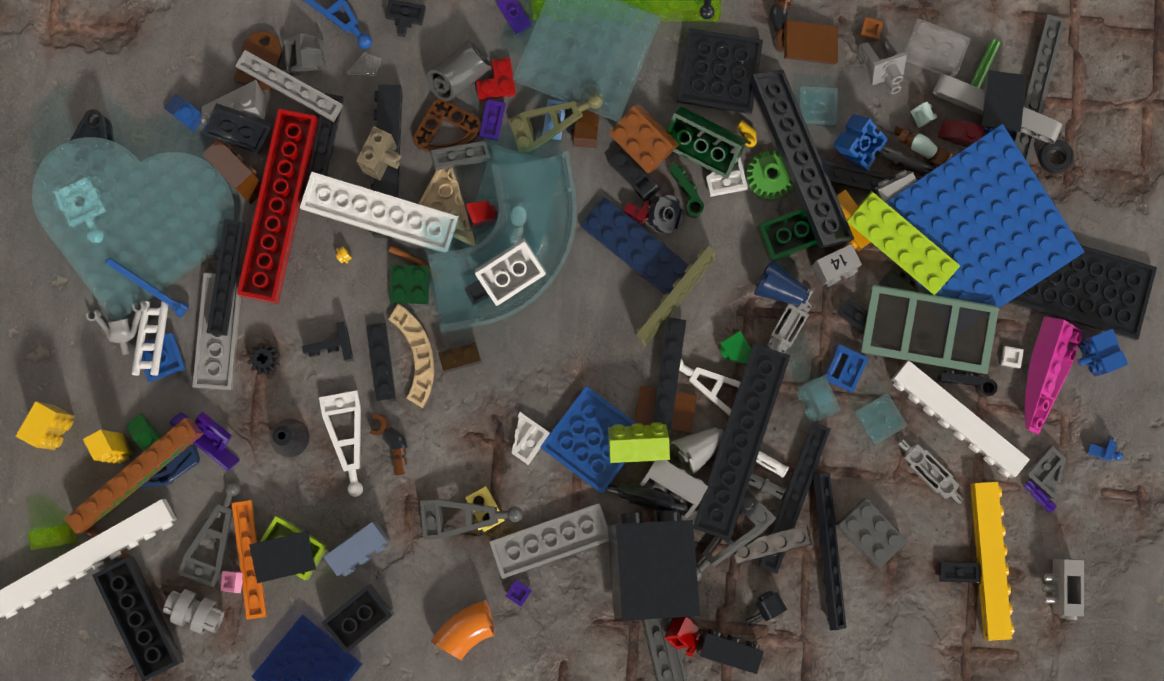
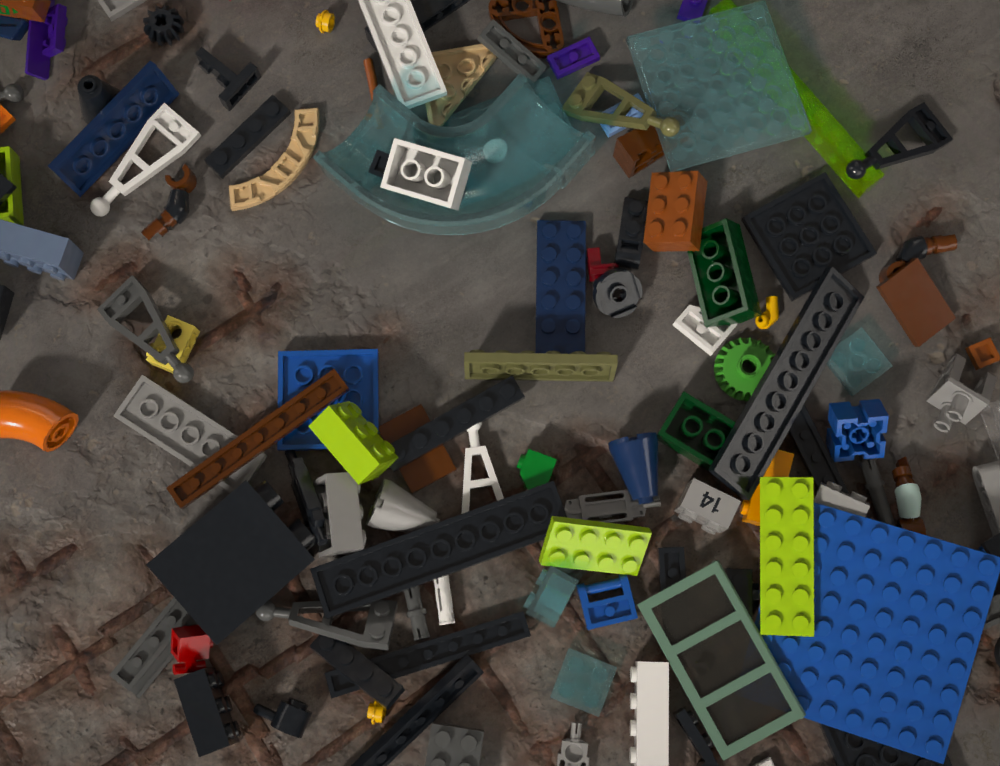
camera: 55 degrees right, 5 degrees down
dark green plate [390,265,430,304] -> none
dark brown brick [438,342,482,373] -> none
red slope [466,200,498,229] -> none
red plate [476,58,516,101] -> none
dark purple plate [505,580,532,607] -> none
white wing [512,412,550,465] -> none
dark green plate [668,163,704,218] -> none
light aqua tile [910,102,937,128] -> none
dark red slope [938,119,984,148] -> none
none -> dark blue plate [48,61,179,197]
none -> reddish brown plate [166,369,350,510]
none -> yellow plate [367,701,387,725]
none -> lime plate [539,516,652,576]

